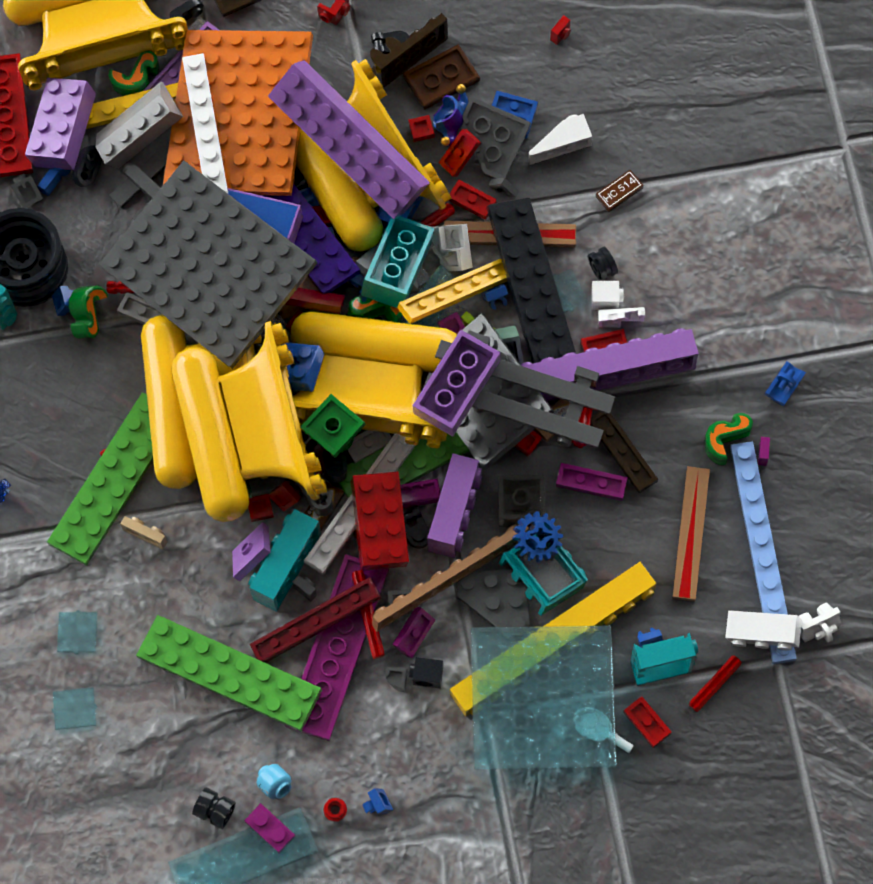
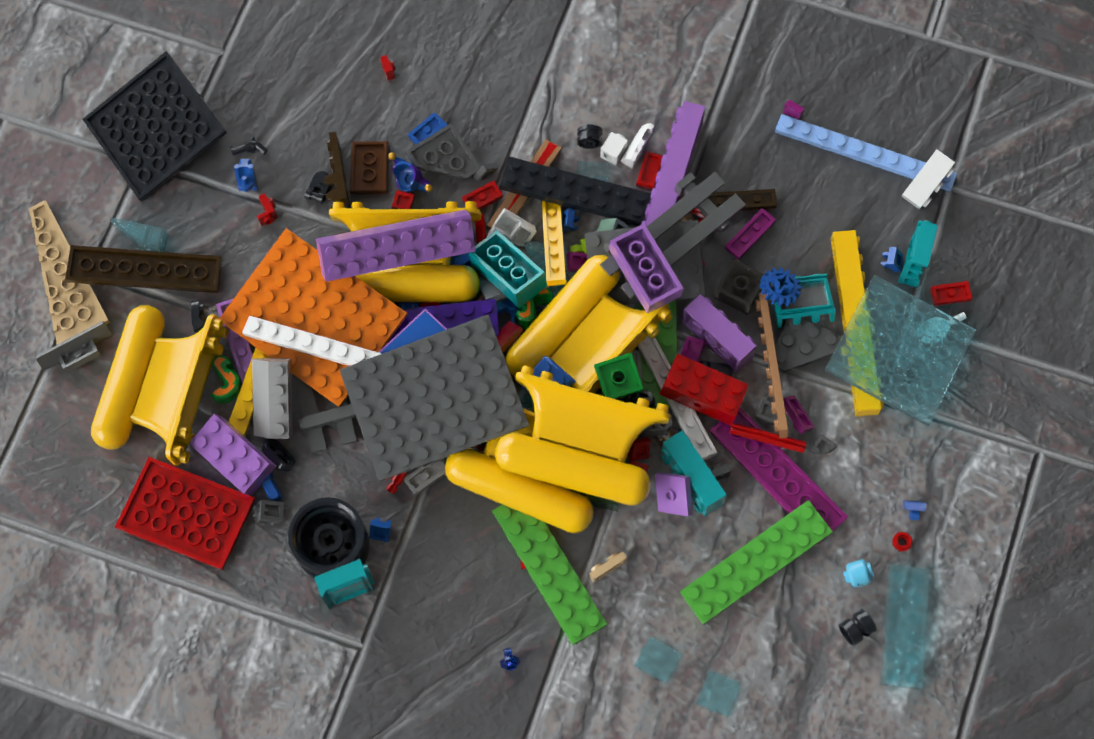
camera: 60 degrees left, 0 degrees up
green animal [69,286,108,339] -> none
magenta plate [244,803,296,854] -> none
dark red tile [250,577,382,663] -> none
black brick [409,657,444,689] -> none
red plate [438,129,481,177] -> none
white slope [529,114,592,165] -> none
reddish brown tile [595,170,644,212] -> none
medium nougat tile [672,466,710,602] -> none
red axle [689,655,742,712] -> none
green animal [704,413,753,465] -> none
blue hips [765,361,806,406] -> none
white hips [798,603,842,642] -> none

